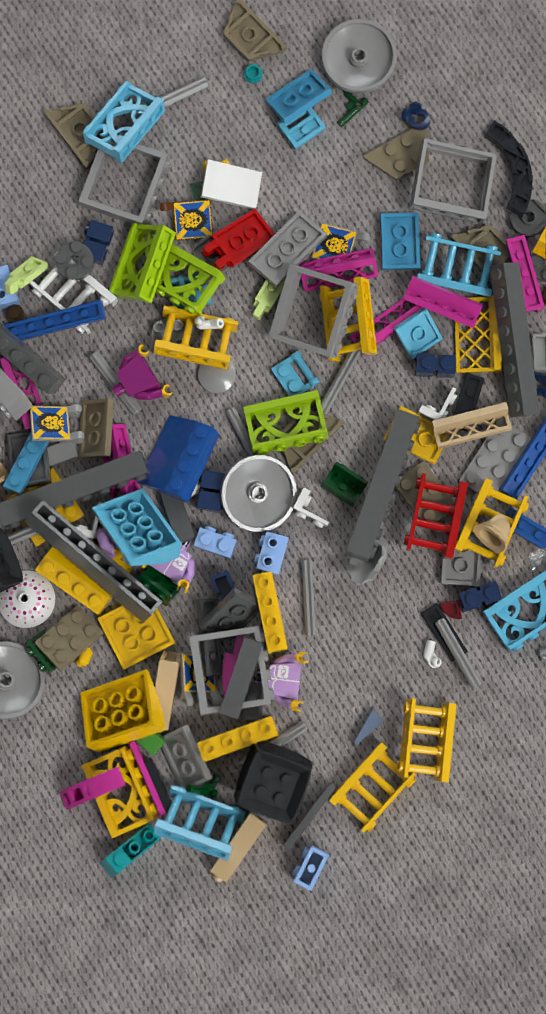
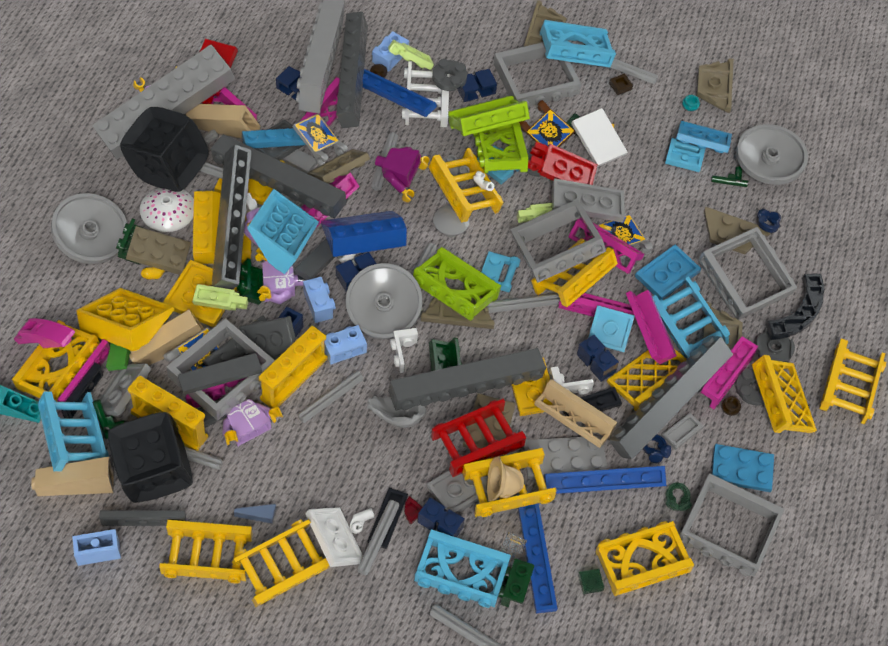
camera: 45 degrees right, 25 degrees down
none -> yellowish green hinge [192,284,249,310]
none -> white tile [305,507,363,567]
none -> dark brown plate [609,73,633,95]

